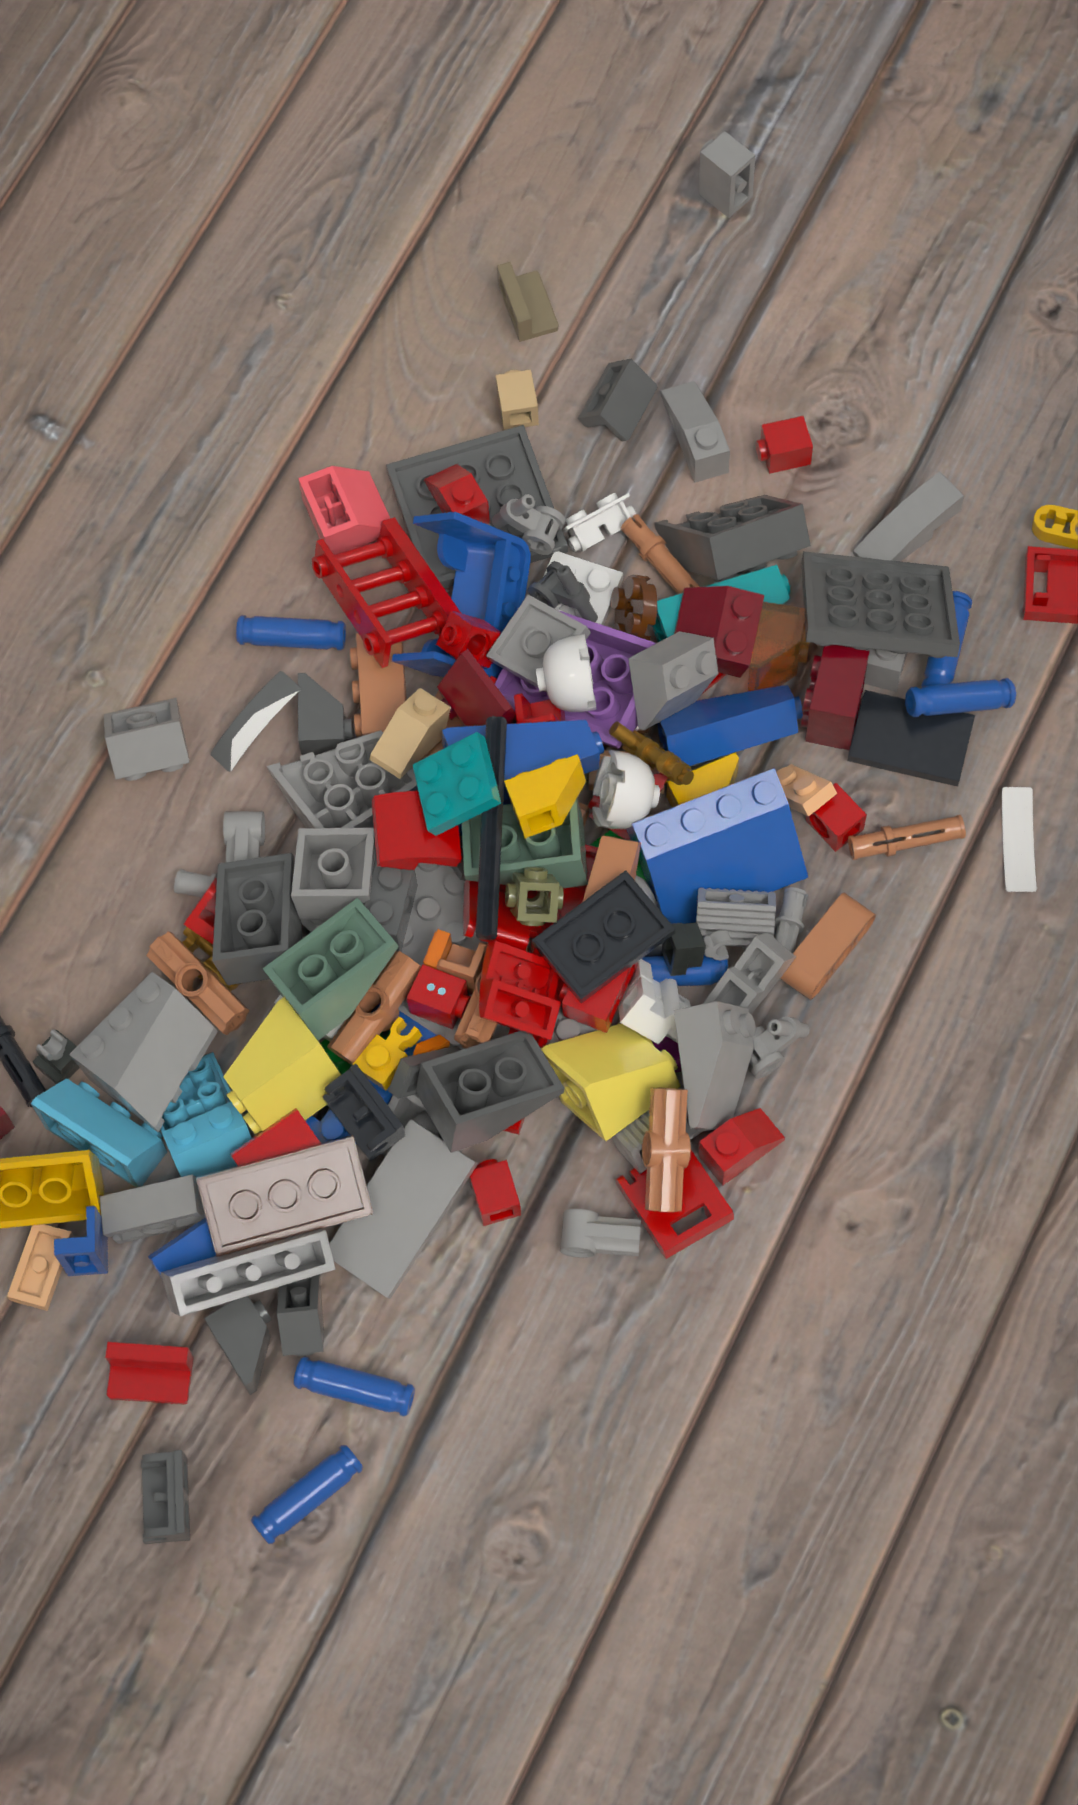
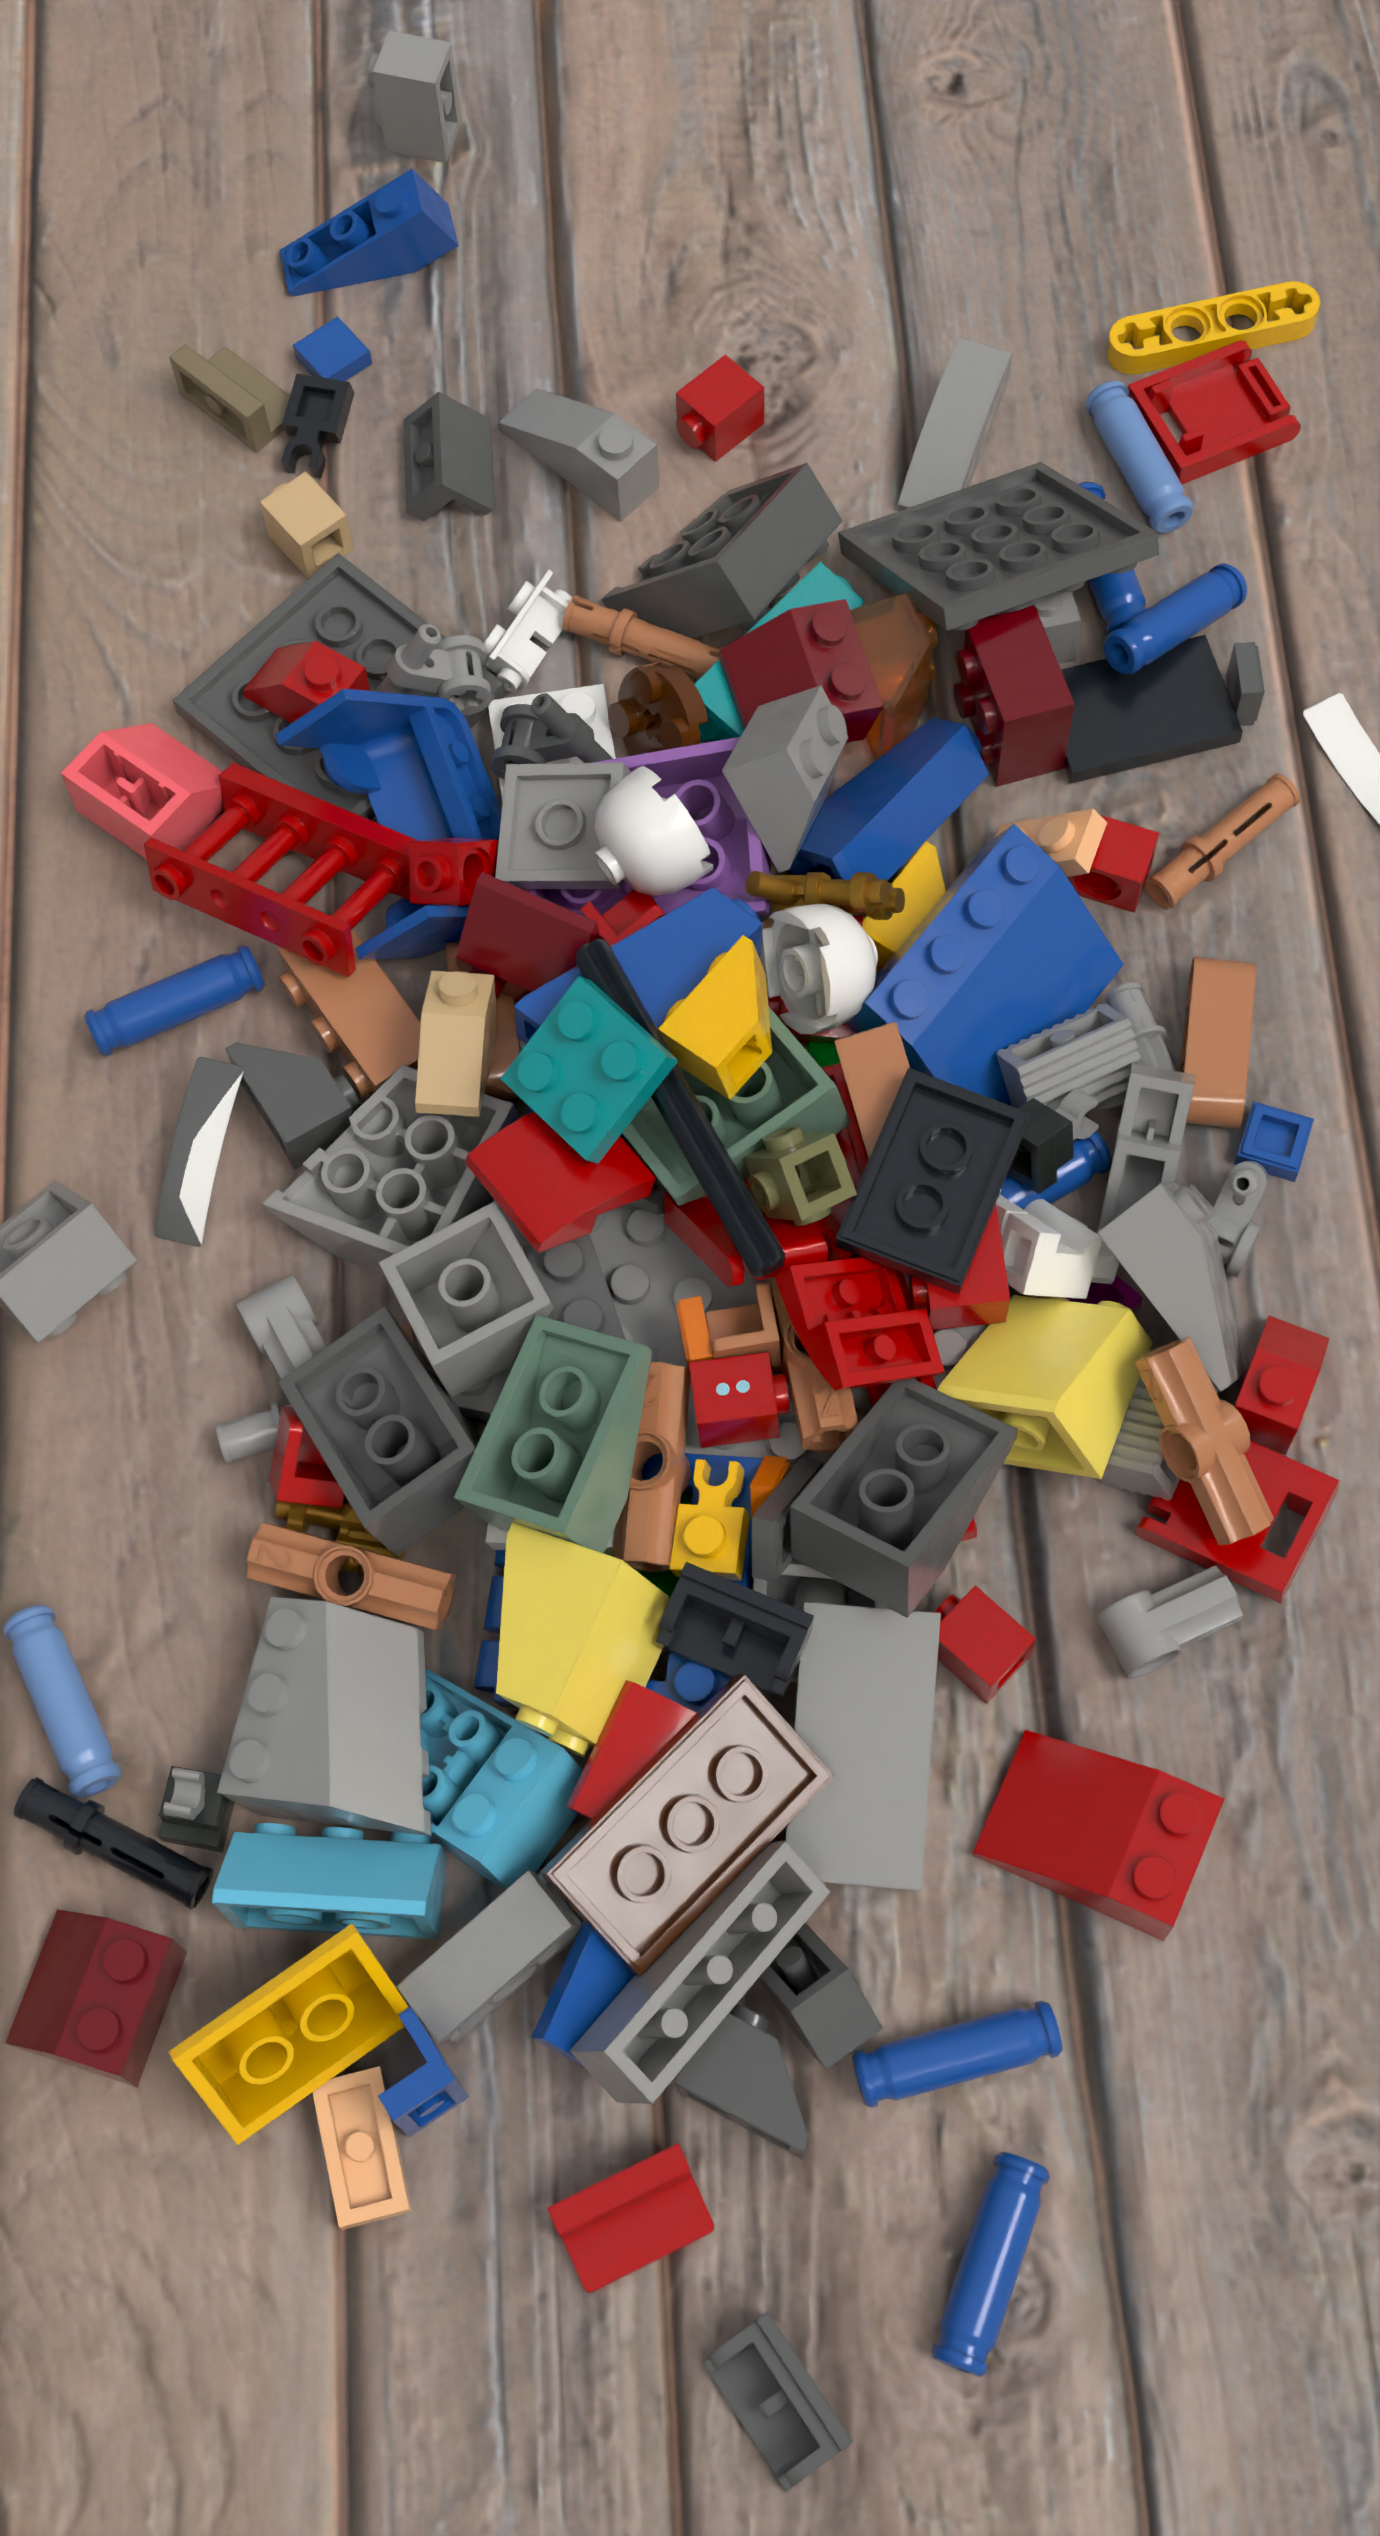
camera: 30 degrees left, 0 degrees up
none -> medium blue axle [3,1605,122,1798]
none -> blue slope [279,169,459,297]
none -> black plate [281,373,354,478]
none -> blue tile [293,316,372,381]
none -> red slope [972,1730,1225,1941]
none -> medium blue axle [1085,380,1193,533]
none -> dark grey tile [1226,642,1265,726]
none -> blue tile [1234,1101,1314,1182]

